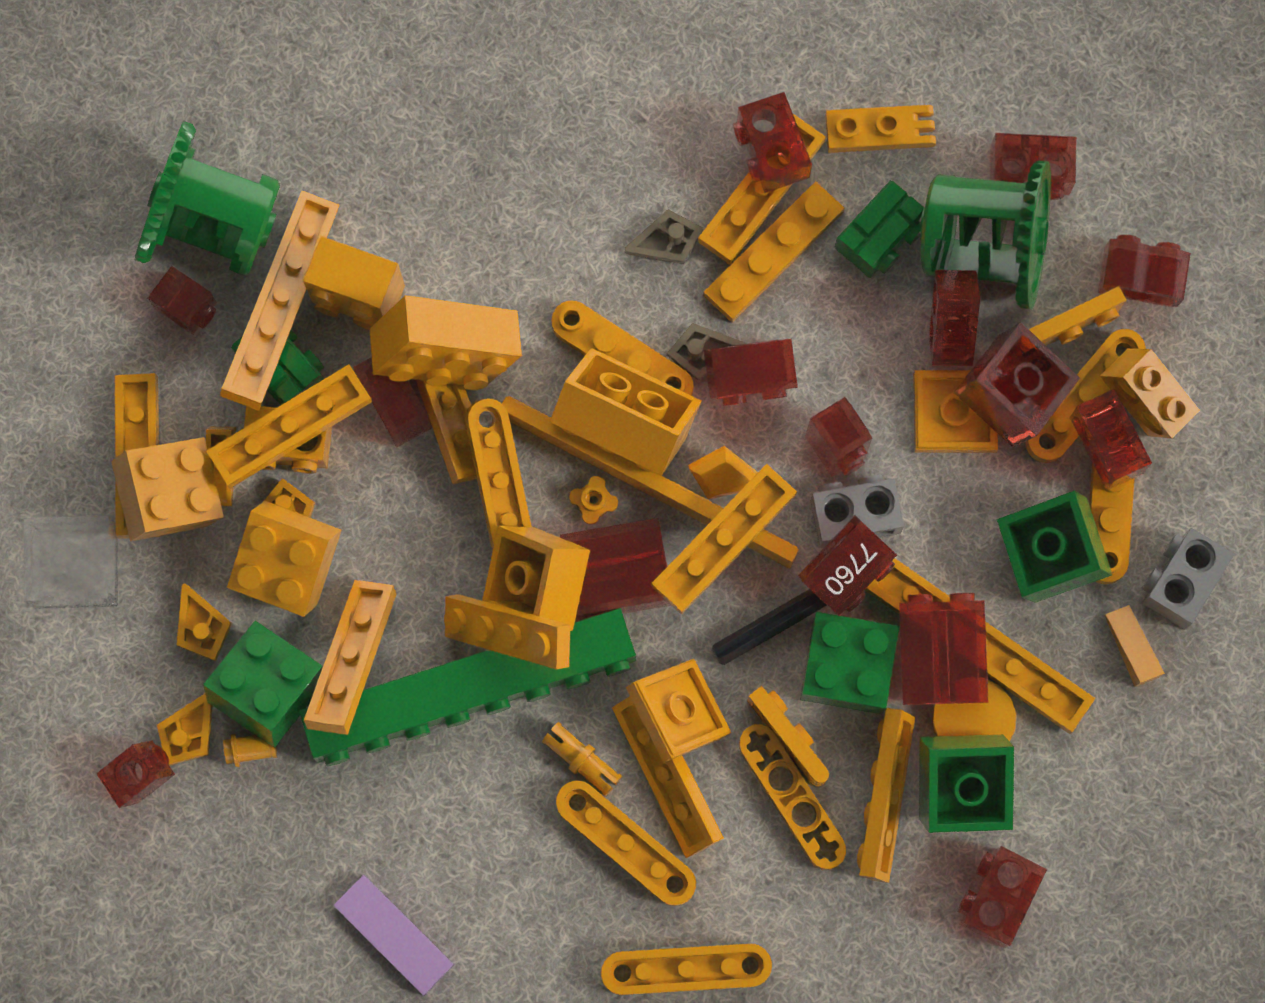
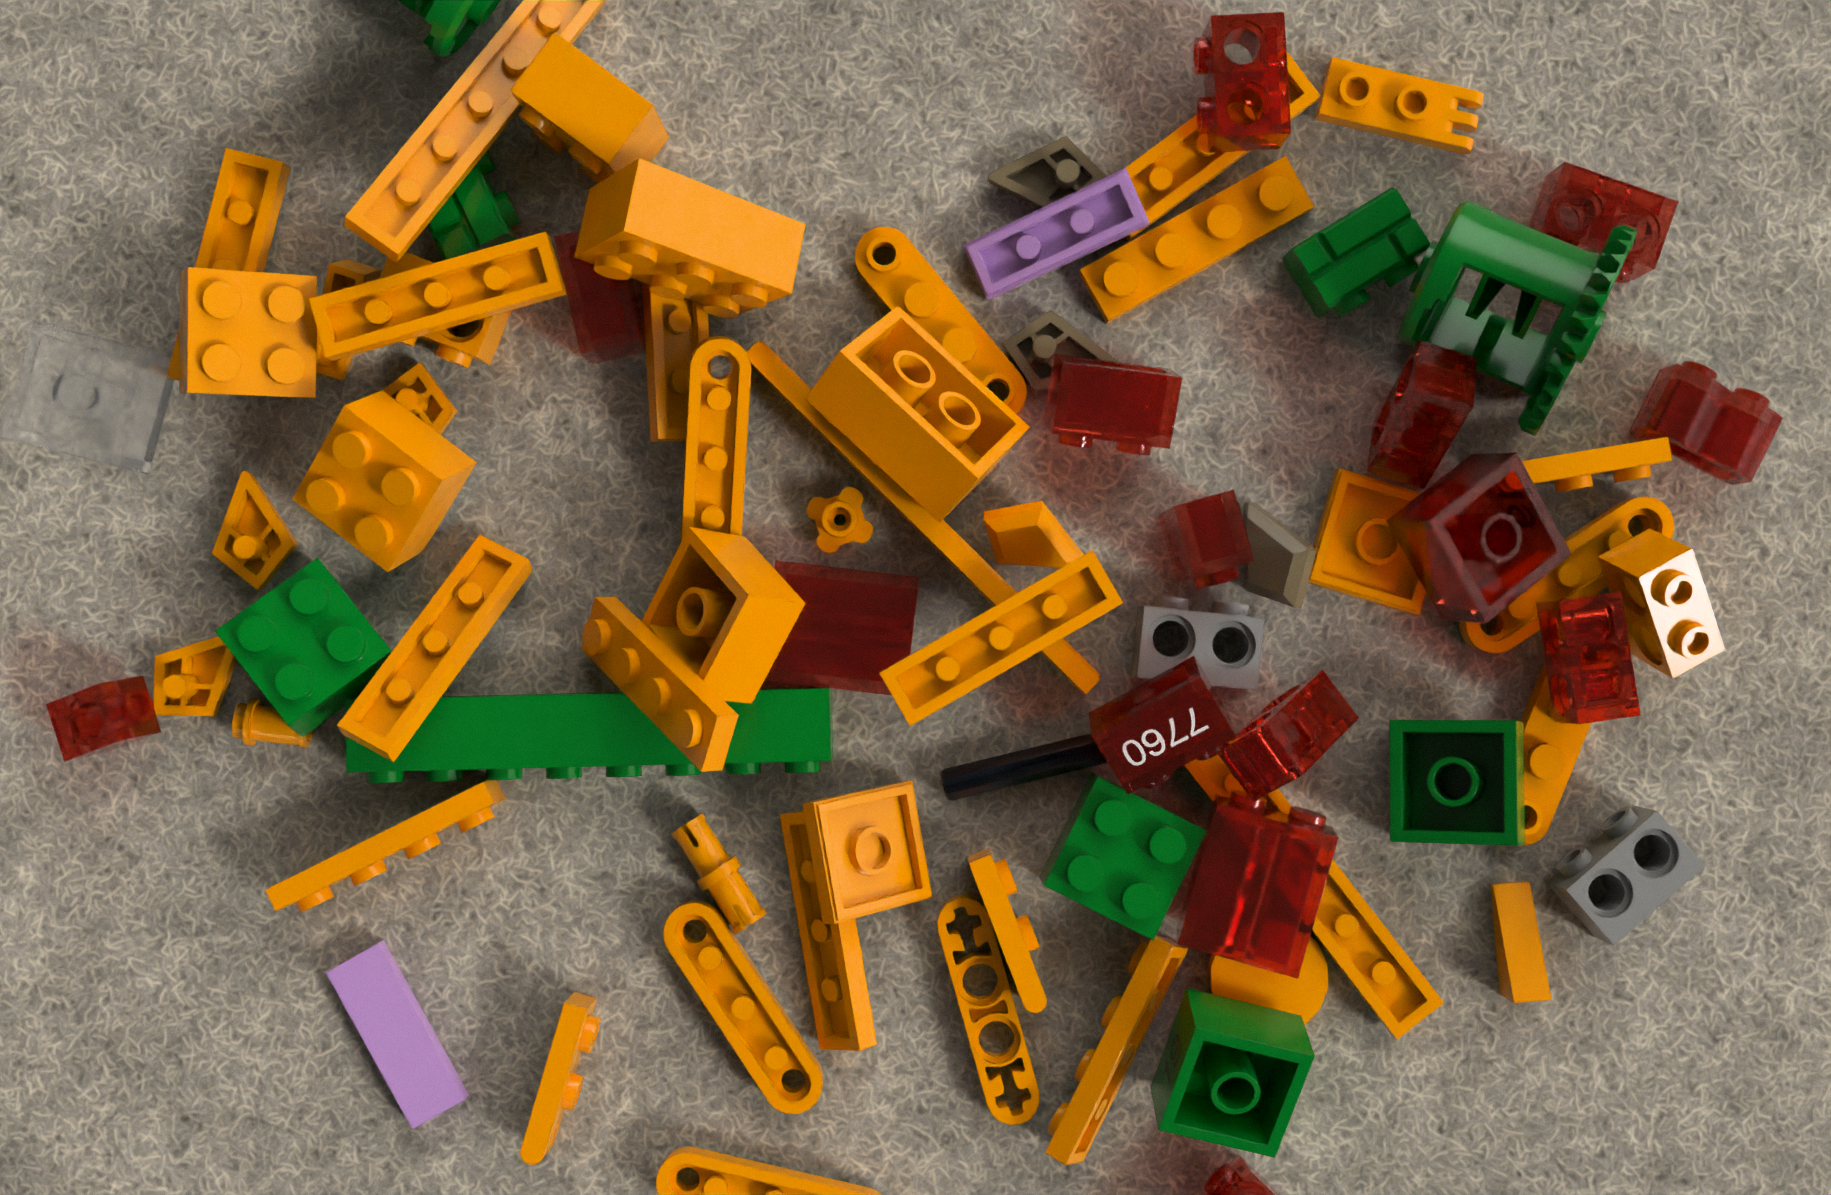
camera: 15 degrees right, 10 degrees up
clear red brick [147,265,217,335] -> none
none -> light orange plate [265,780,506,913]
none -> light orange hinge [520,992,601,1165]
none -> lavender tile [963,168,1151,300]
none -> clear red brick [1217,670,1359,802]
none -> dark tan piece [1243,502,1317,608]

